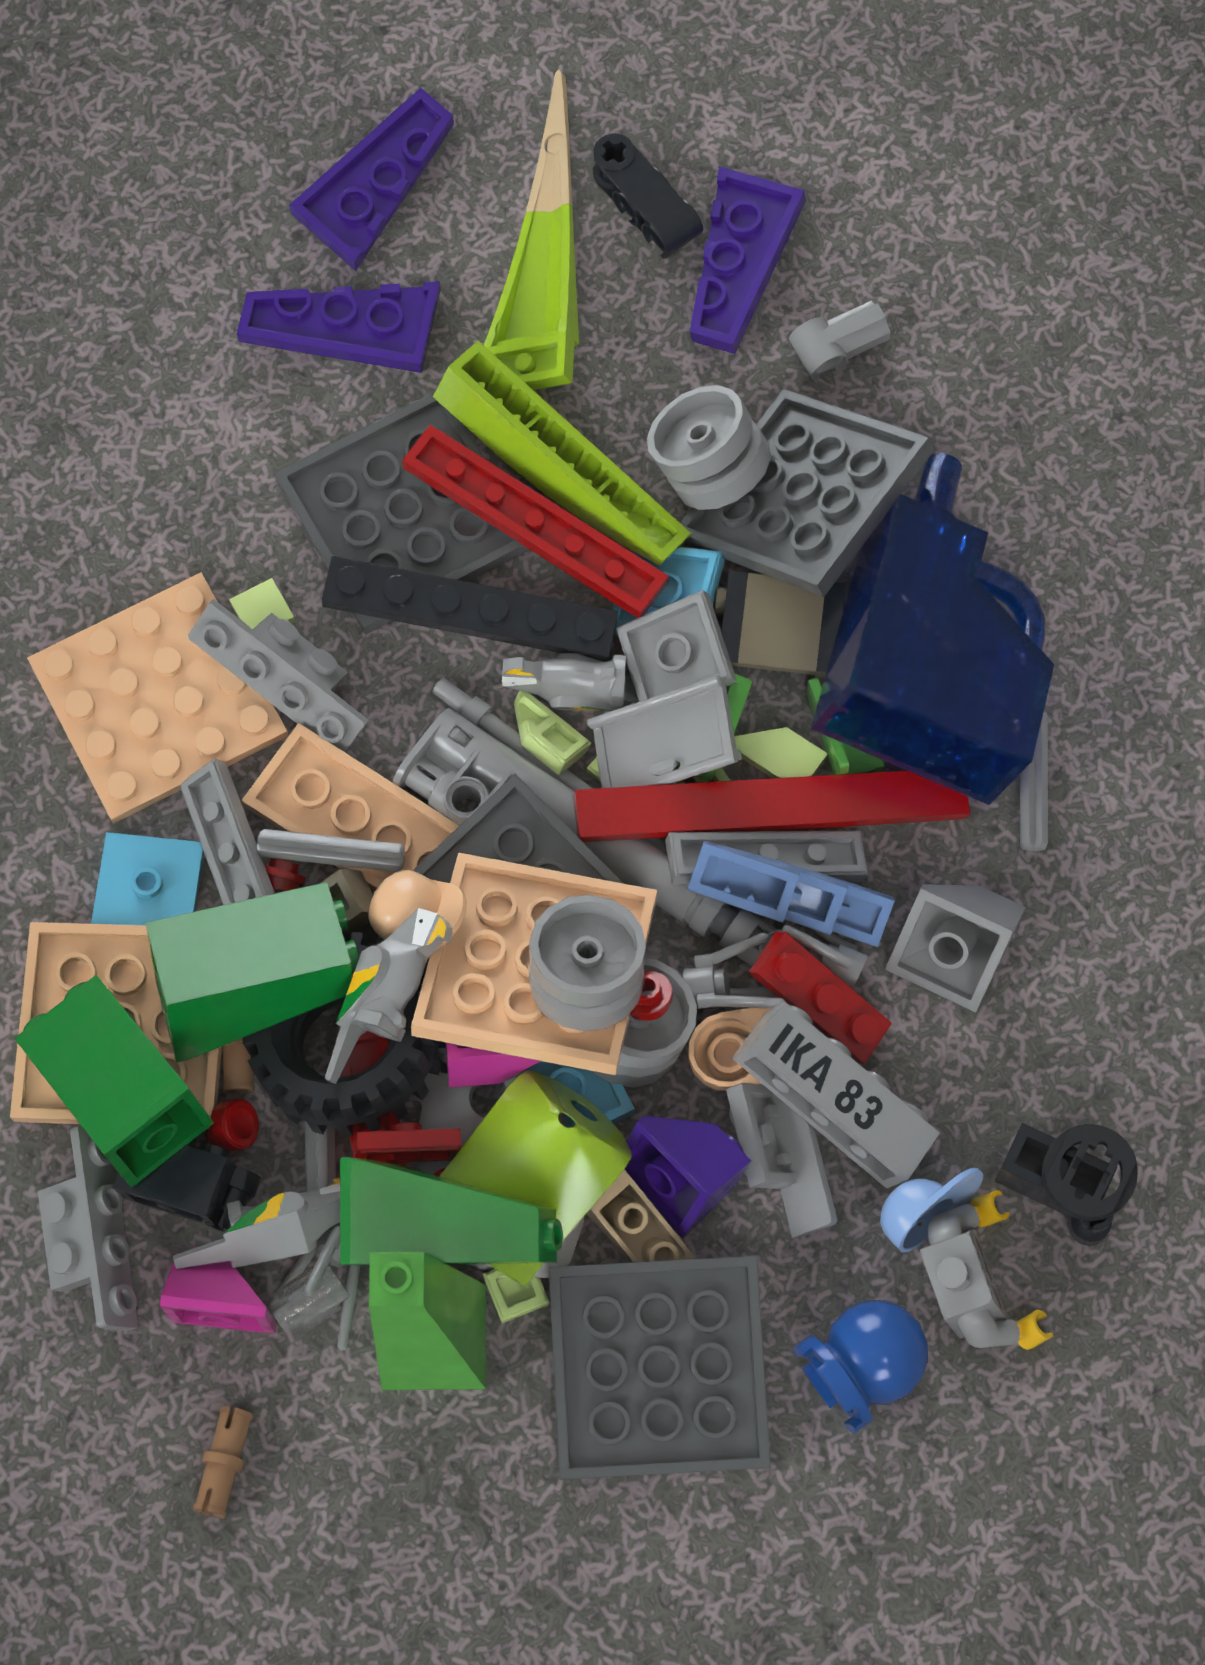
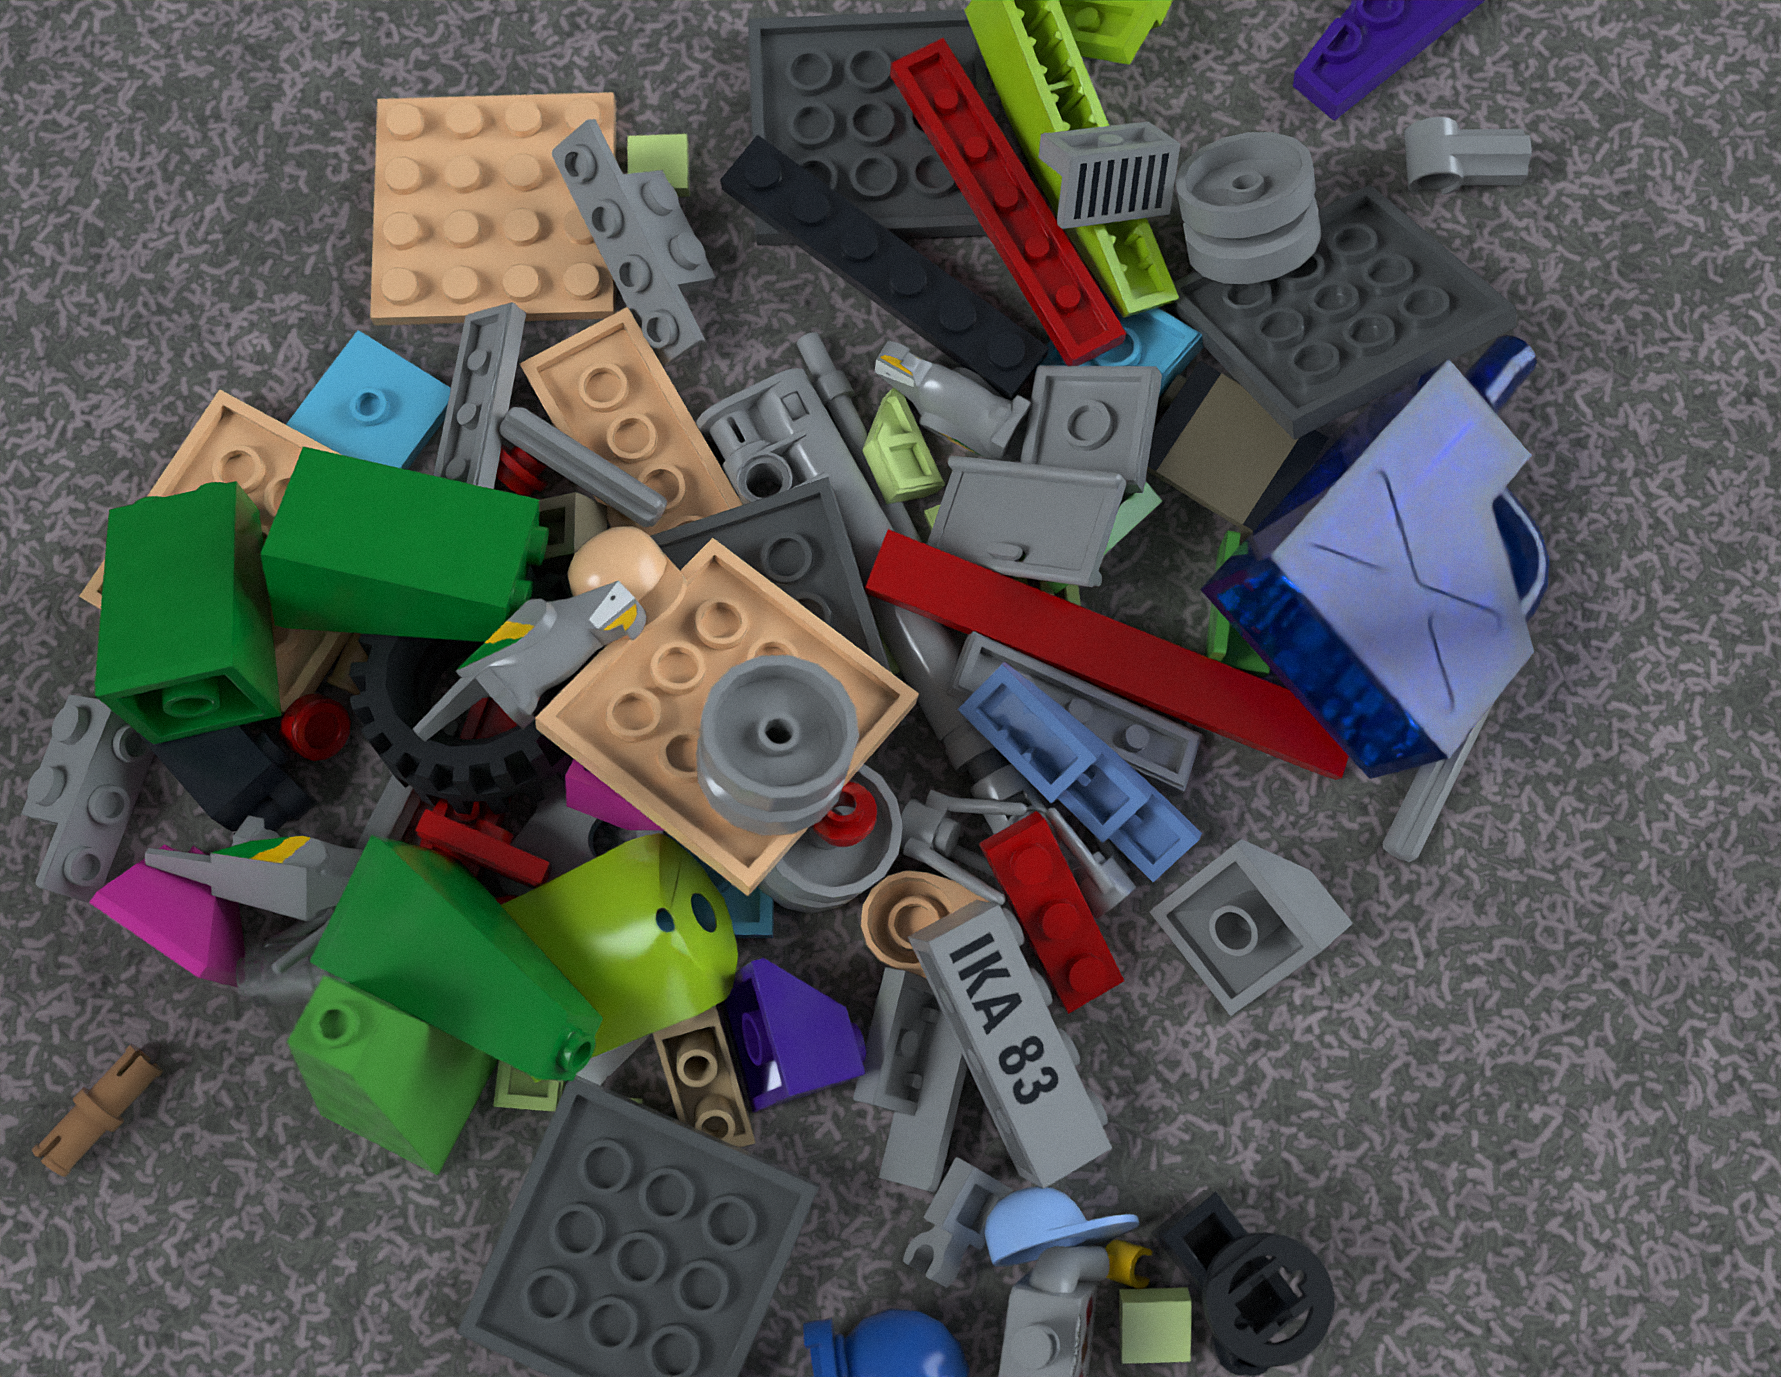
camera: 25 degrees right, 5 degrees up
yellowish green tile [734,727,828,778] -> none
none -> light grey plate [903,1157,1013,1288]
none -> light grey panel [1038,121,1181,229]
none -> yellowish green tile [1119,1288,1192,1364]

